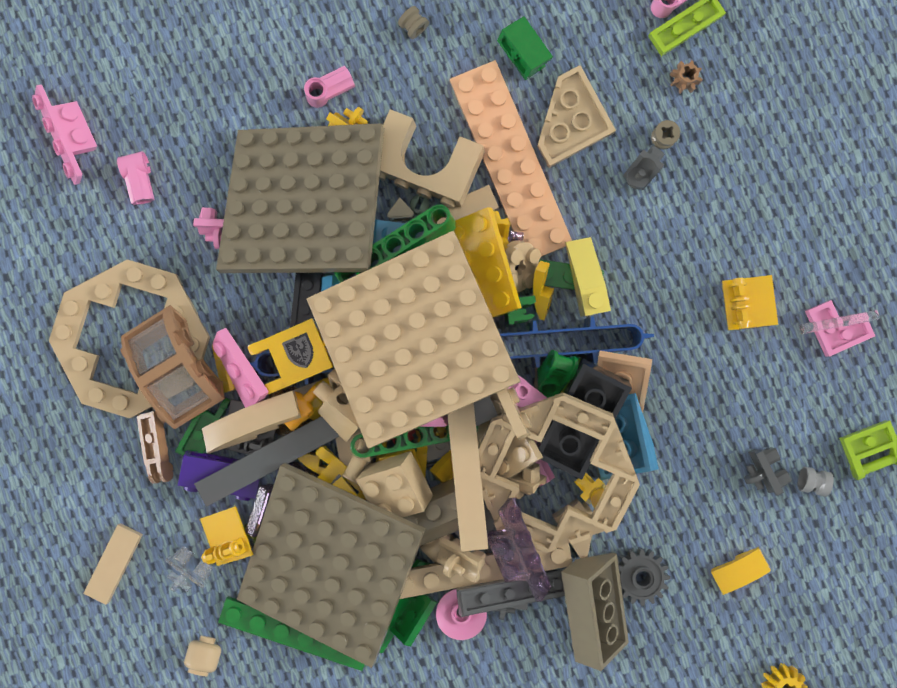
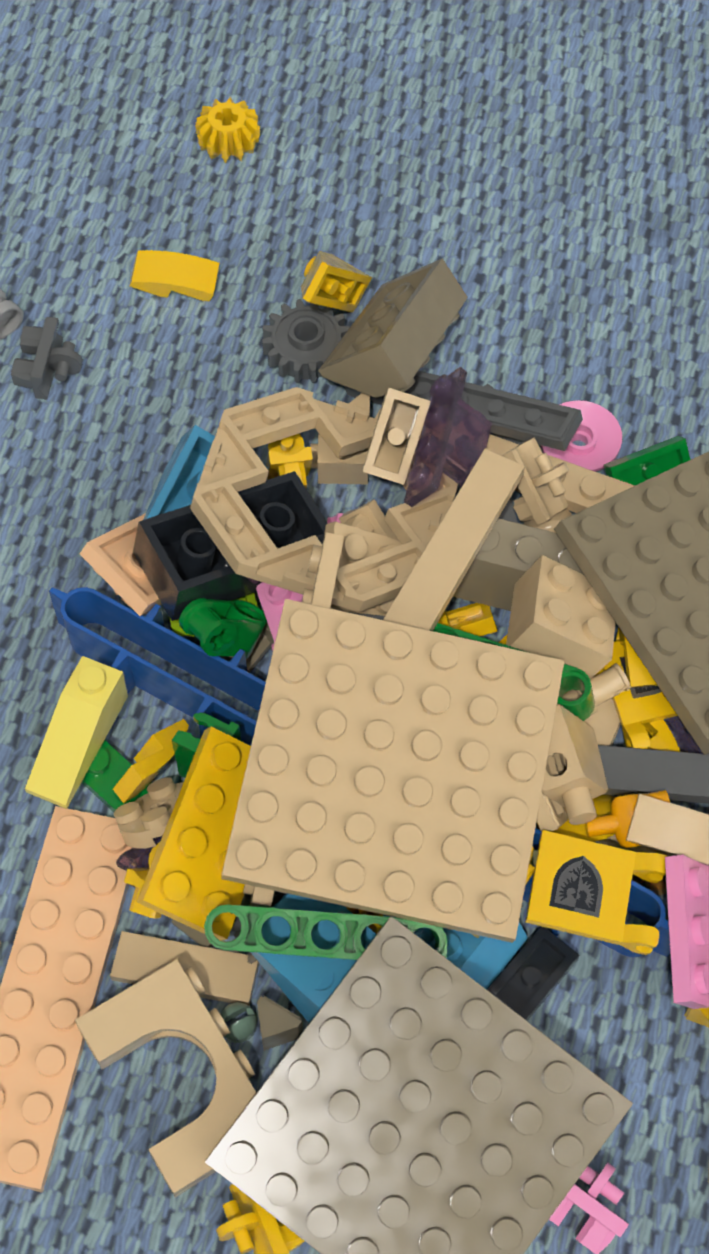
camera: 140 degrees left, 25 degrees down
none -> yellow slope [301,251,372,313]
none -> tan slope [362,388,431,485]

